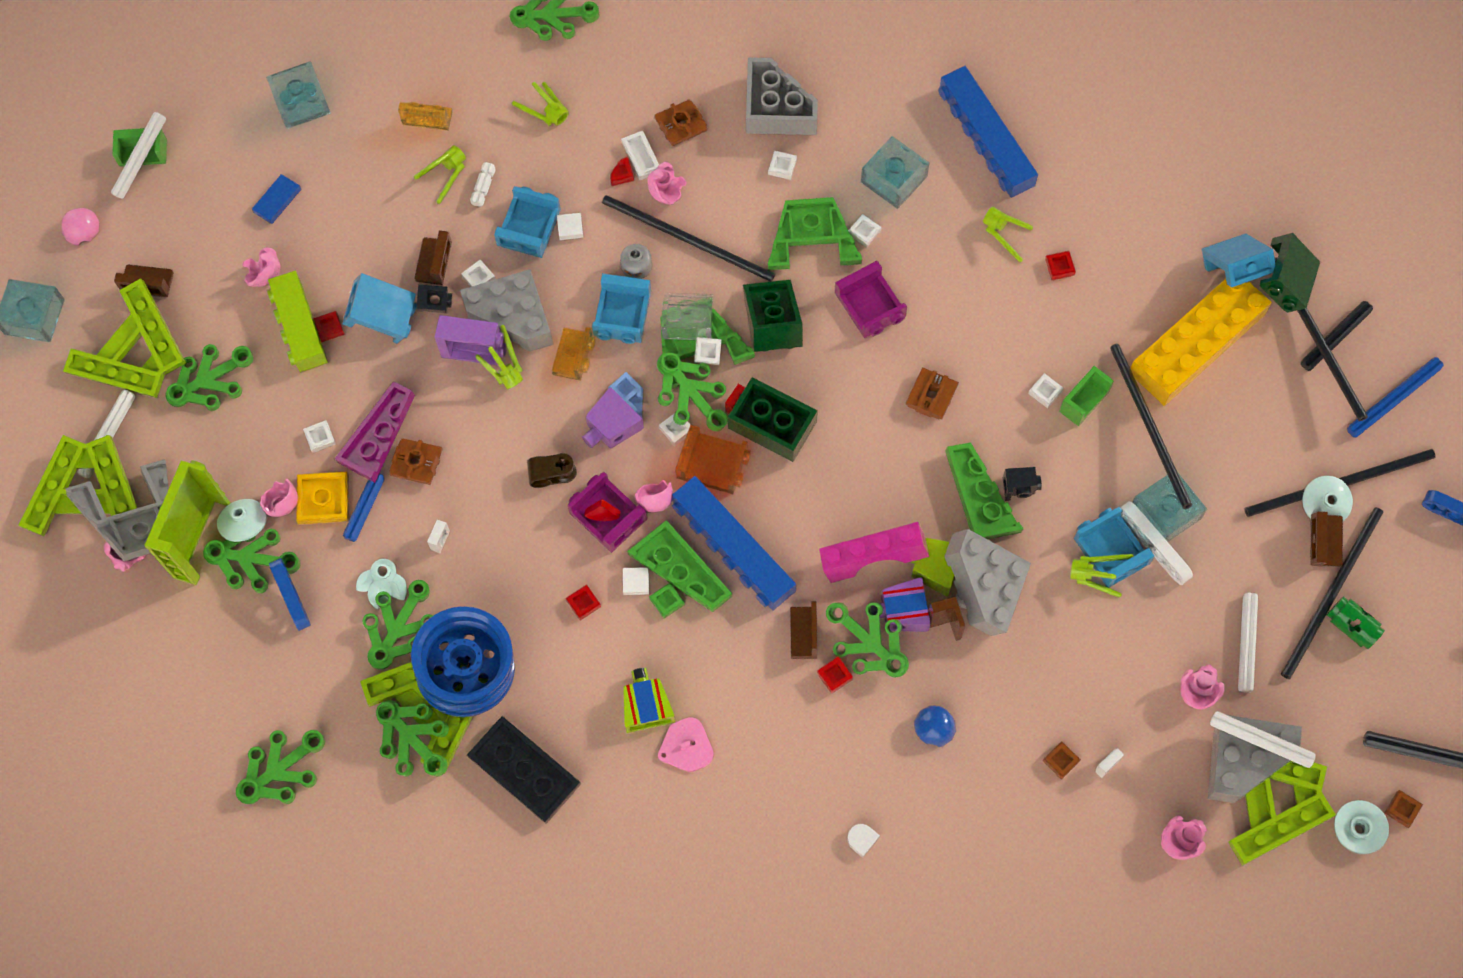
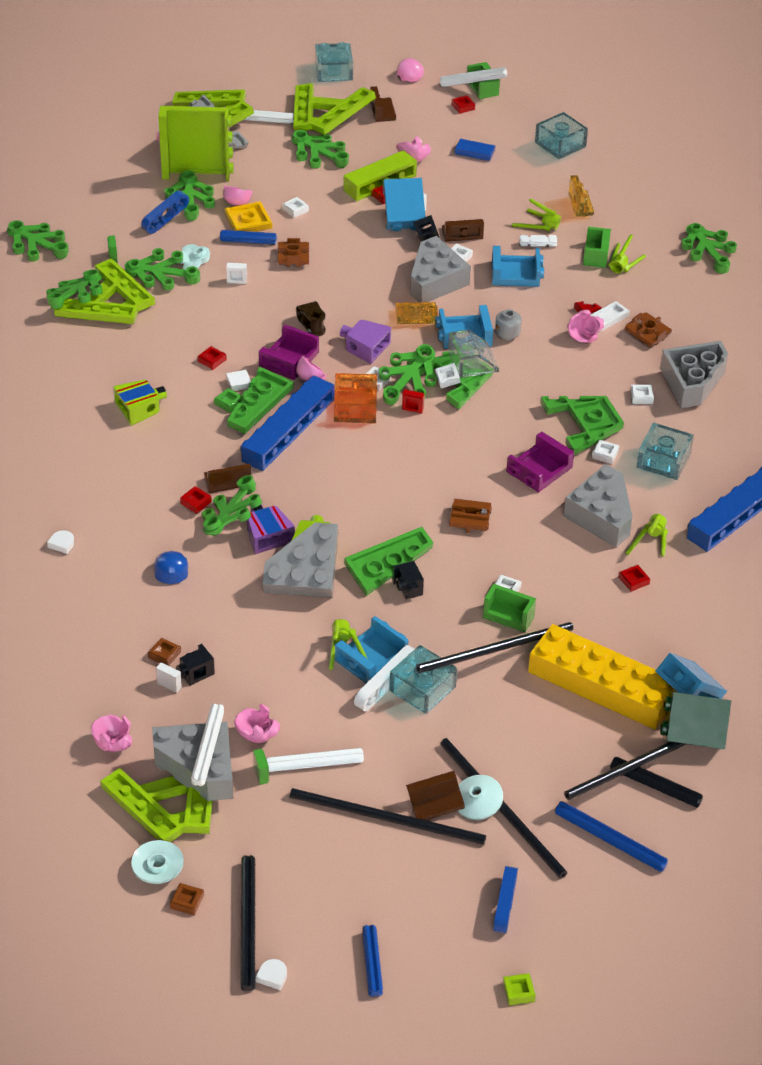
camera: 70 degrees right, 25 degrees down
light aqua dish [217,499,267,542] -> none
magenta wing [335,381,415,483] -> none
blue wheel [411,607,515,717] -> none
medium lavender window [434,315,506,366] -> none
black plate [467,716,581,824] -> none
lime plant [475,325,523,389] -> none
white tile [557,213,583,240] -> none
red tile [584,499,620,521] -> none
black piece [602,195,775,282] -> none
light blue tile [608,372,643,418] -> none
bright pink piece [658,717,714,772] -> none
dark green brick [727,377,818,462] -> none
dark green slope [743,279,803,352] -> none
dark pink arch [819,522,929,583] -> none
reddish brown panel [928,596,965,641] -> none
green piece [1327,596,1385,649] -> none
none -> bright green tile [107,235,118,263]
none -> black brick [176,644,215,686]
none -> bright green tile [253,749,269,785]
none -> red tile [451,95,476,114]
none -> light grey brick [564,464,632,548]
none -> bright green panel [583,227,611,268]

